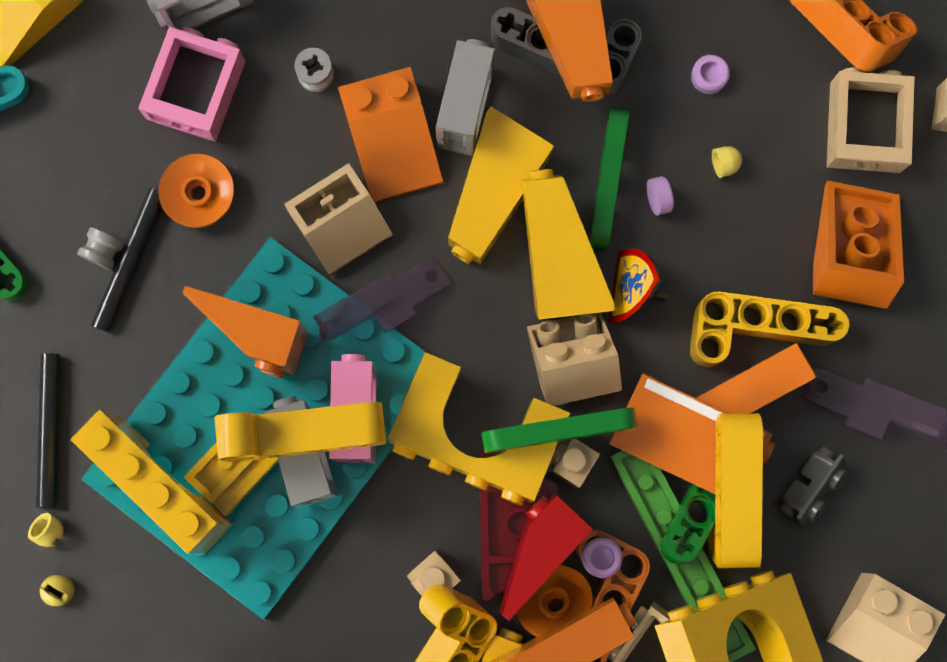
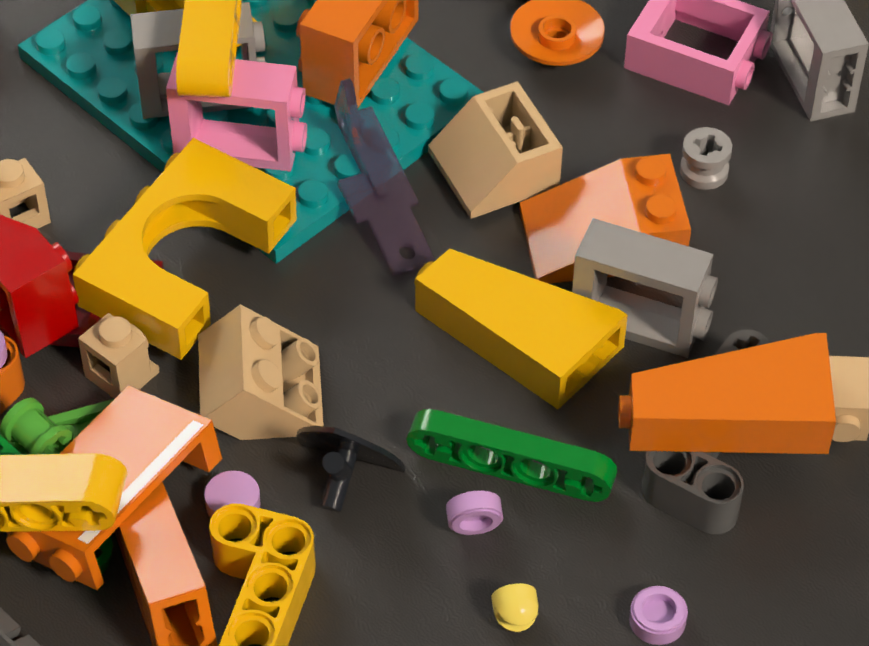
camera: 100 degrees right, 30 degrees down
green beam [481,407,638,453] -> none
yellow slope [522,169,615,319] -> none
none -> bright green bush [0,398,73,455]
none -> lavender tile [204,471,261,518]

